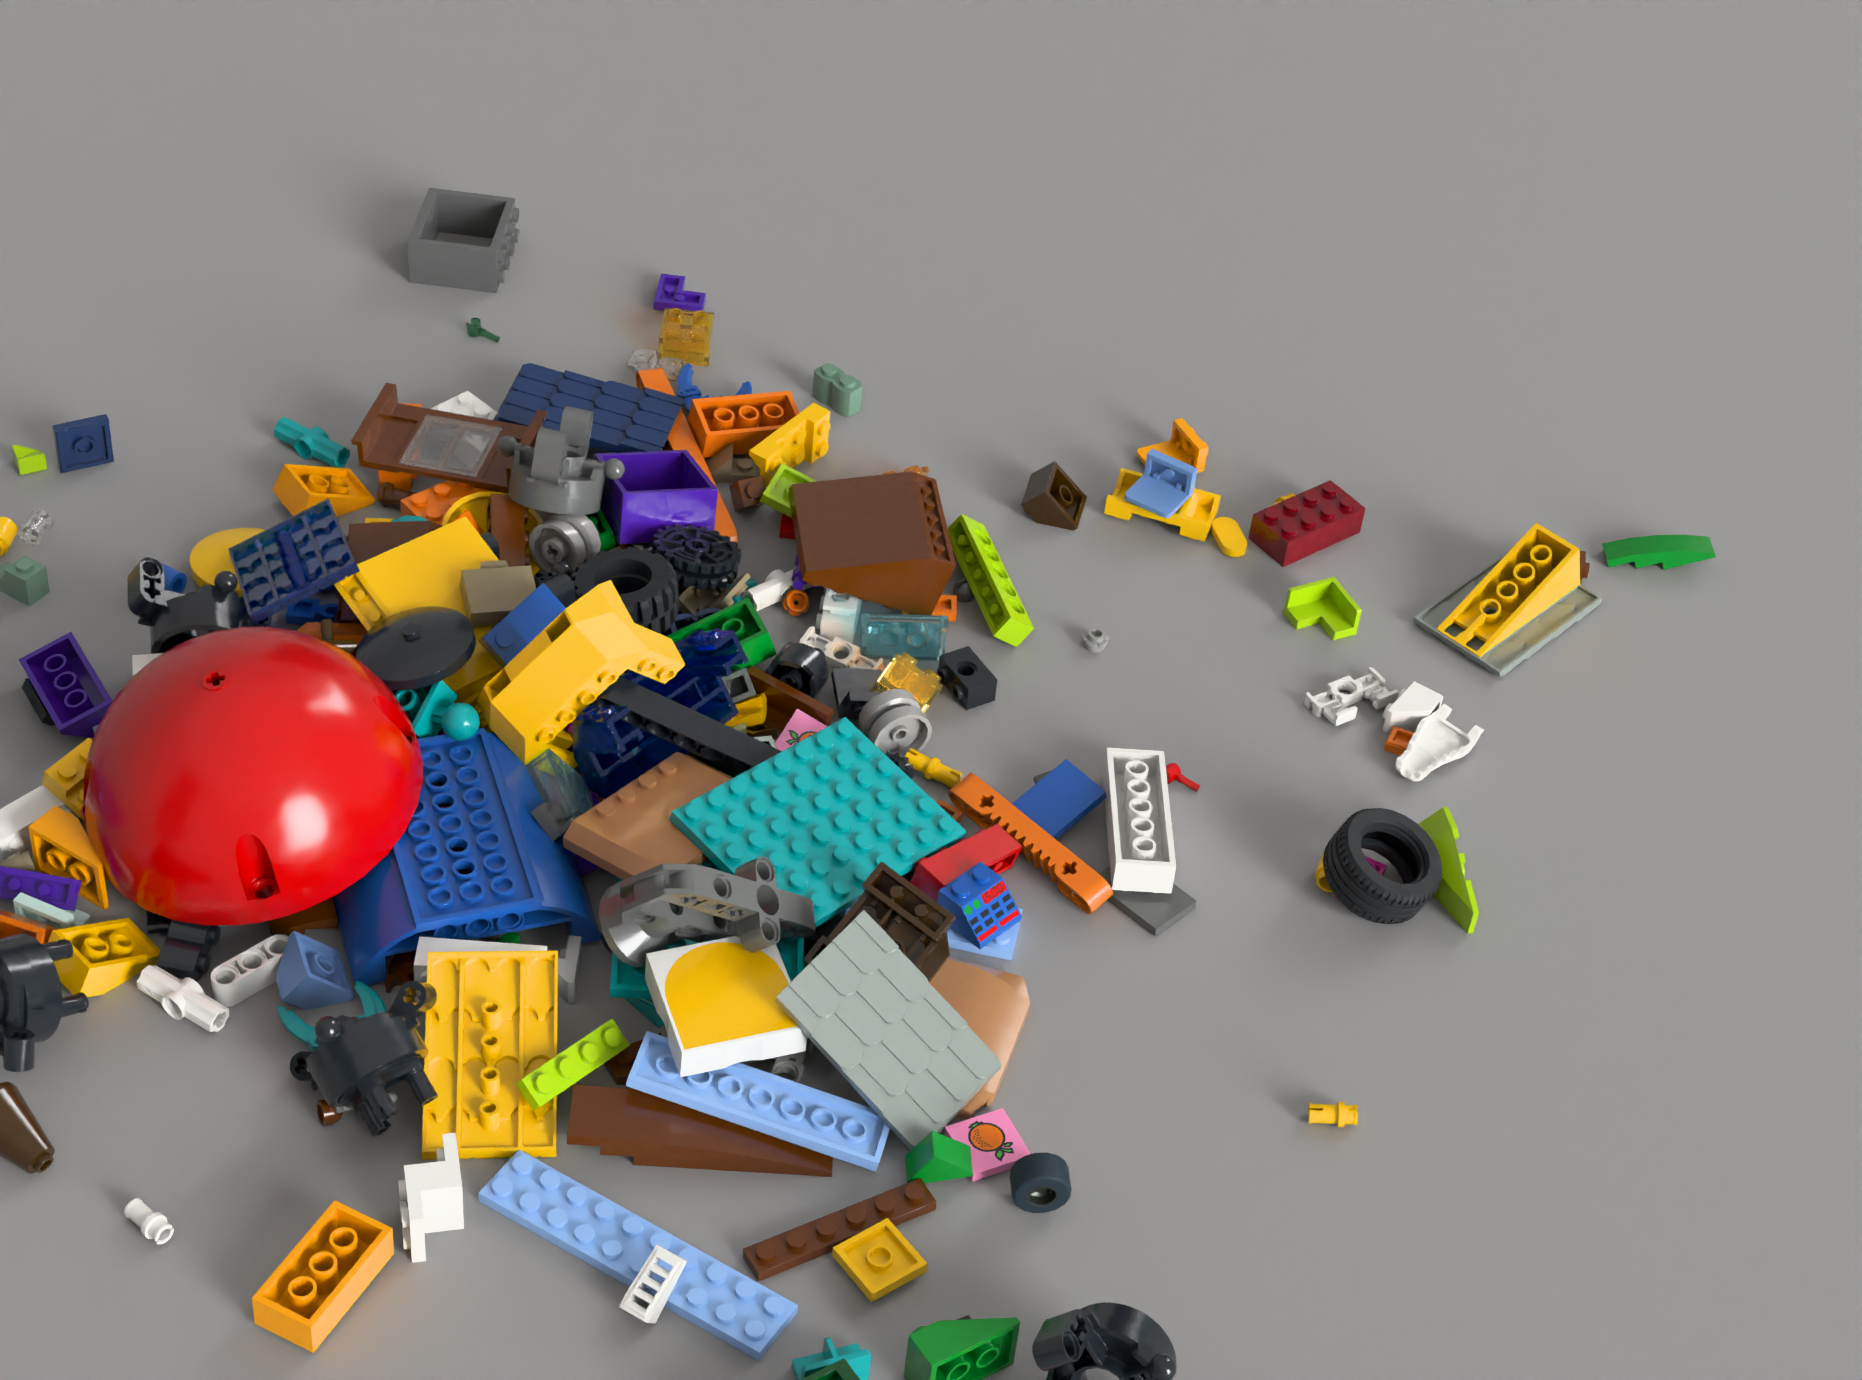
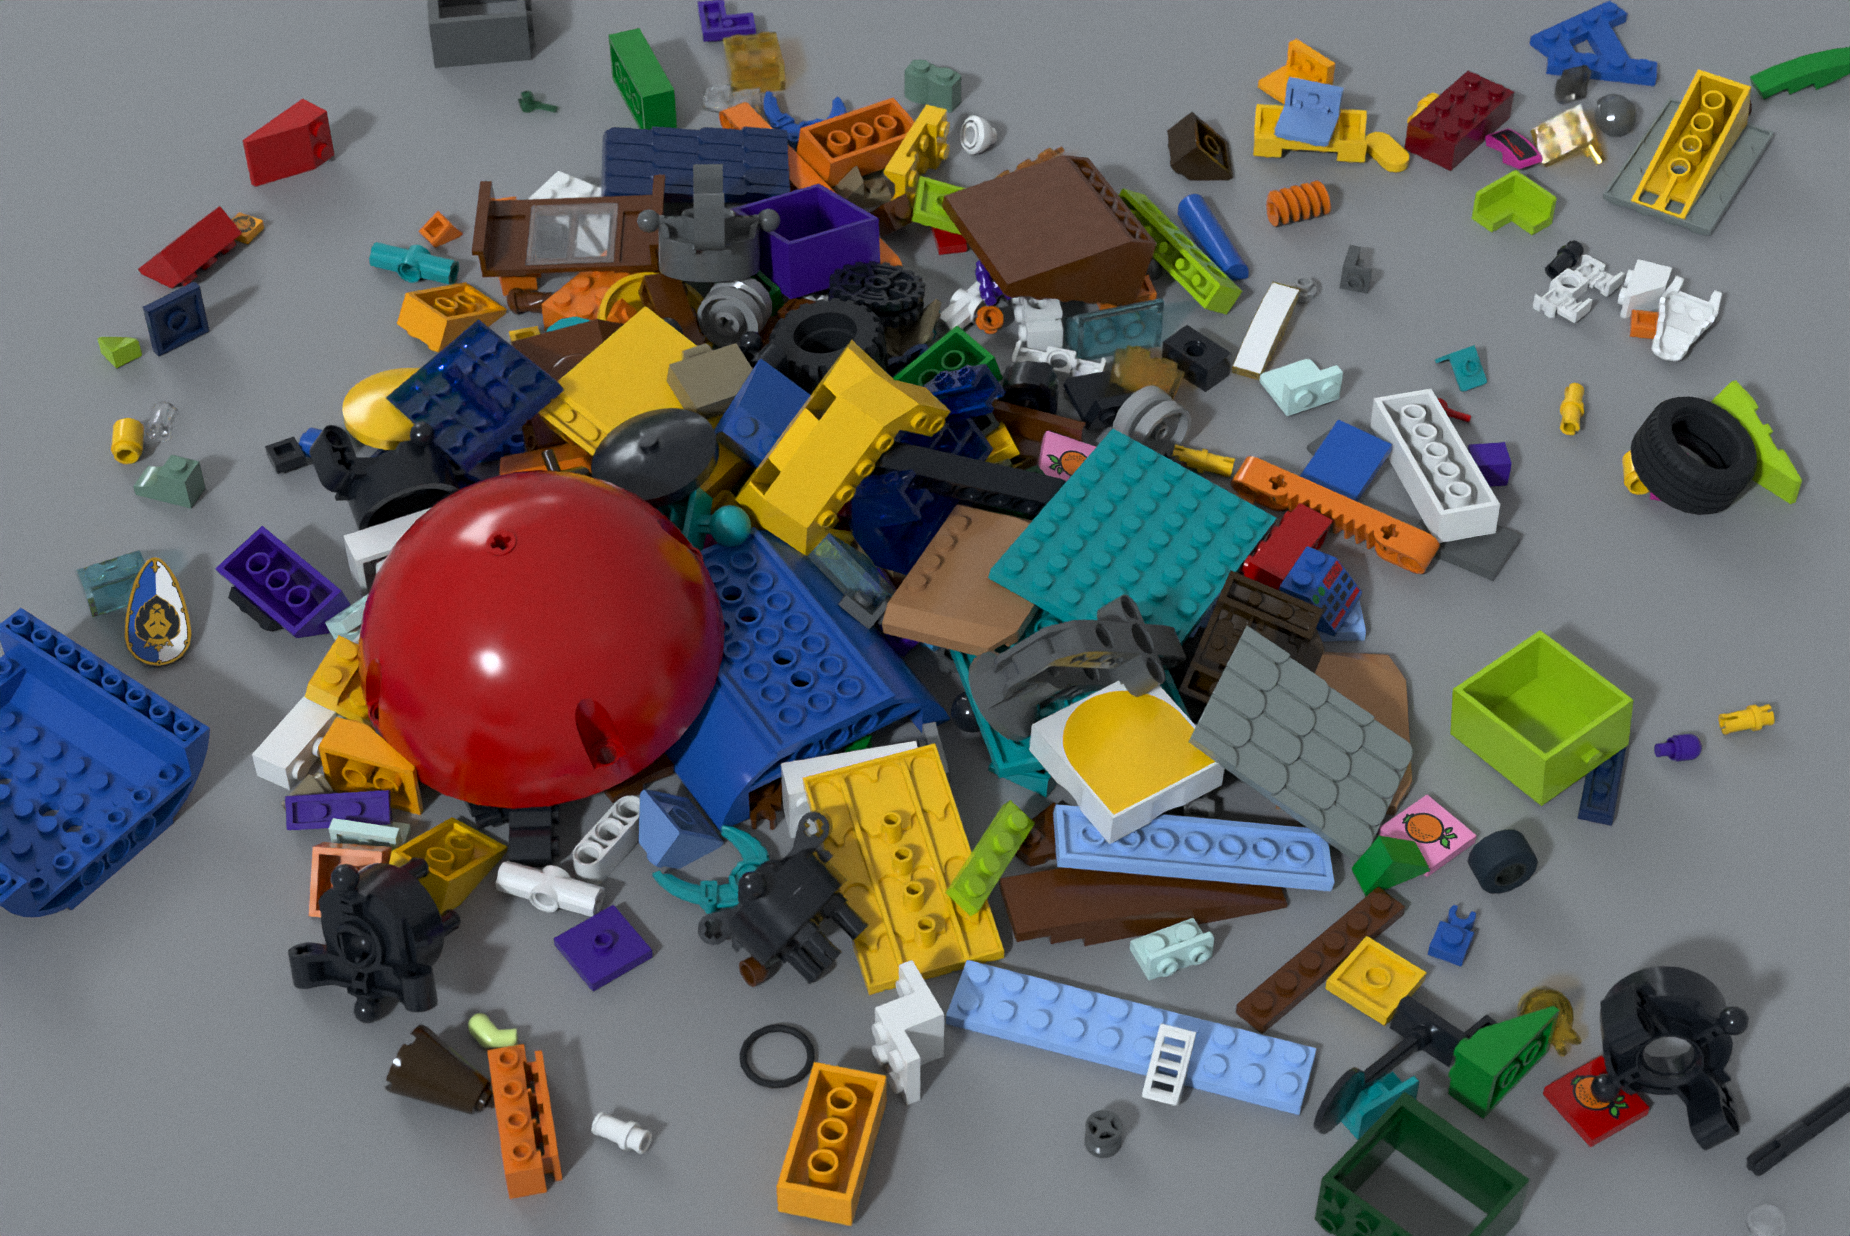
camera: 10 degrees left, 5 degrees up
none -> red slope [138,206,242,289]
none -> light orange tile [232,212,264,244]
none -> red slope [242,99,335,187]
none -> black plate [265,436,306,474]
none -> orange slope [419,211,462,248]
none -> yellowish green arm [468,1013,518,1049]
none -> orange brick [487,1044,562,1199]
none -> dark purple plate [554,905,653,992]
none -> green brick [608,28,677,130]
none -> black piece [739,1024,815,1088]
none -> white brick [960,115,997,154]
none -> dark grey wheel [1084,1110,1123,1158]
none -> light aqua bracket [1130,918,1214,981]
none -> blue brick [1177,194,1249,281]
none -> white slope [1232,281,1301,380]
none -> light aqua bracket [1259,359,1343,416]
none -> orange piece [1266,180,1331,227]
none -> black piece [1314,995,1467,1135]
none -> dark grey bracket [1339,245,1372,294]
none -> blue plate [1428,905,1476,967]
none -> teal bracket [1435,345,1487,392]
none -> lime container [1450,630,1634,806]
none -> dark purple brick [1468,442,1512,487]
none -> slope [1485,128,1542,169]
none -> clear yellow piece [1517,986,1582,1056]
none -> blue plate [1529,0,1657,86]
none -> clear yellow bracket [1530,104,1606,167]
none -> black pin [1545,240,1584,279]
none -> clear smoke tile [1554,65,1592,104]
none -> yellow pin [1560,383,1585,435]
none -> dark blue tile [1577,747,1626,826]
none -> dark grey piece [1594,94,1637,137]
none -> dark purple cylinder [1654,734,1702,762]

